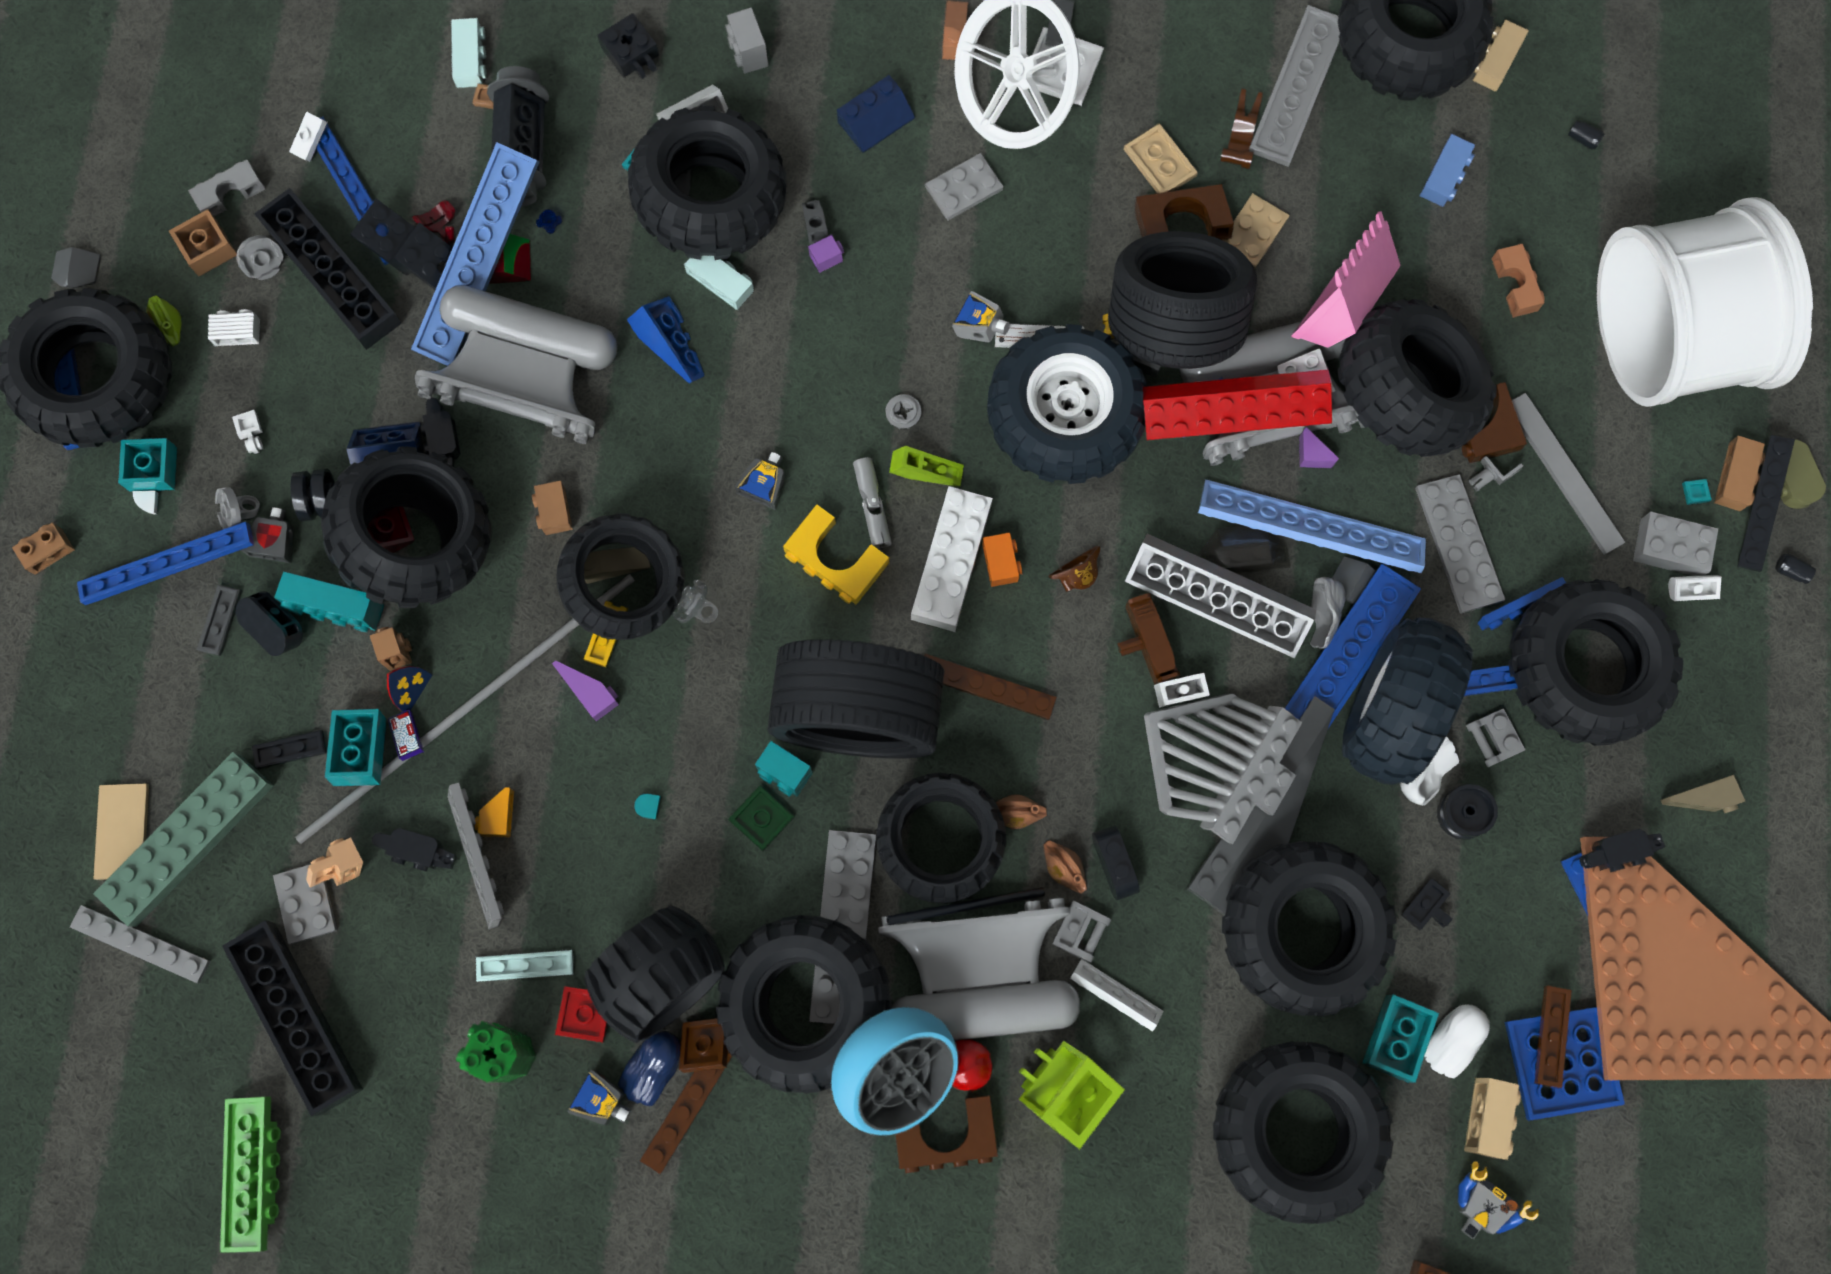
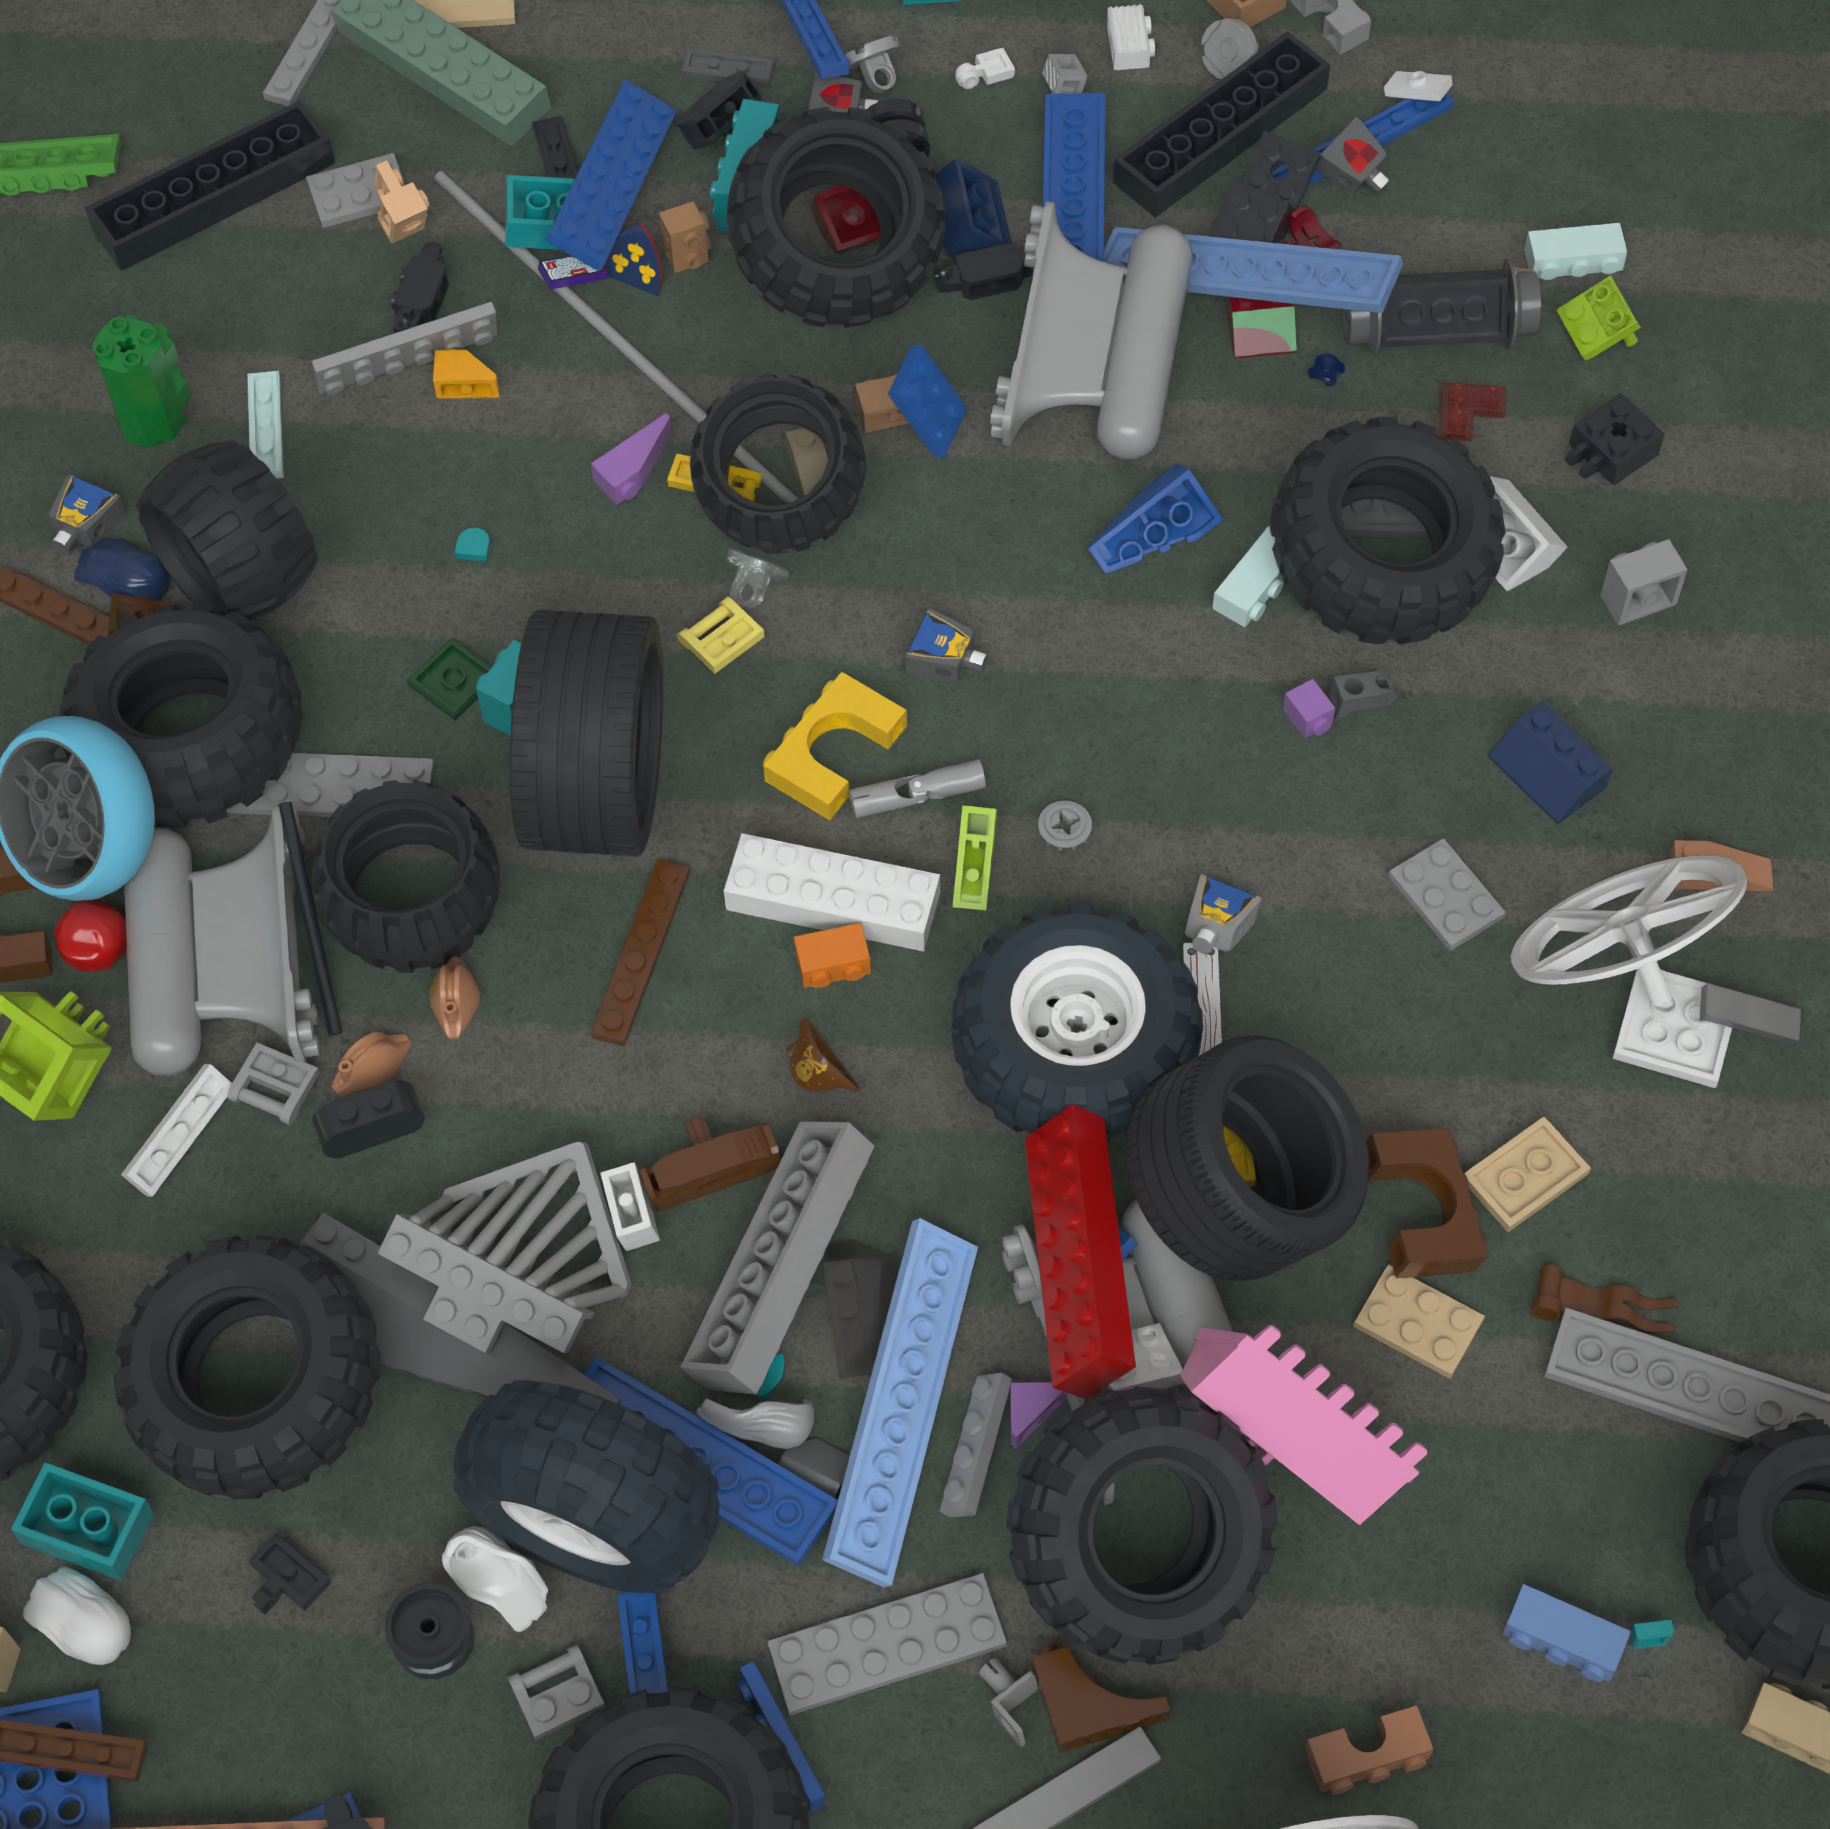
camera: 90 degrees right, 15 degrees down
none -> blue plate [545,79,677,272]
none -> light yellow plate [677,597,765,674]
none -> blue plate [888,345,968,457]
none -> light grey plate [940,1373,1012,1517]
none -> light grey brick [1042,54,1087,94]
none -> blue plate [1043,93,1106,262]
none -> dark grey torso [1315,116,1389,193]
none -> clear red plate [1440,382,1506,442]
none -> lime plate [1556,275,1641,361]
none -> teal tile [1629,1620,1674,1649]

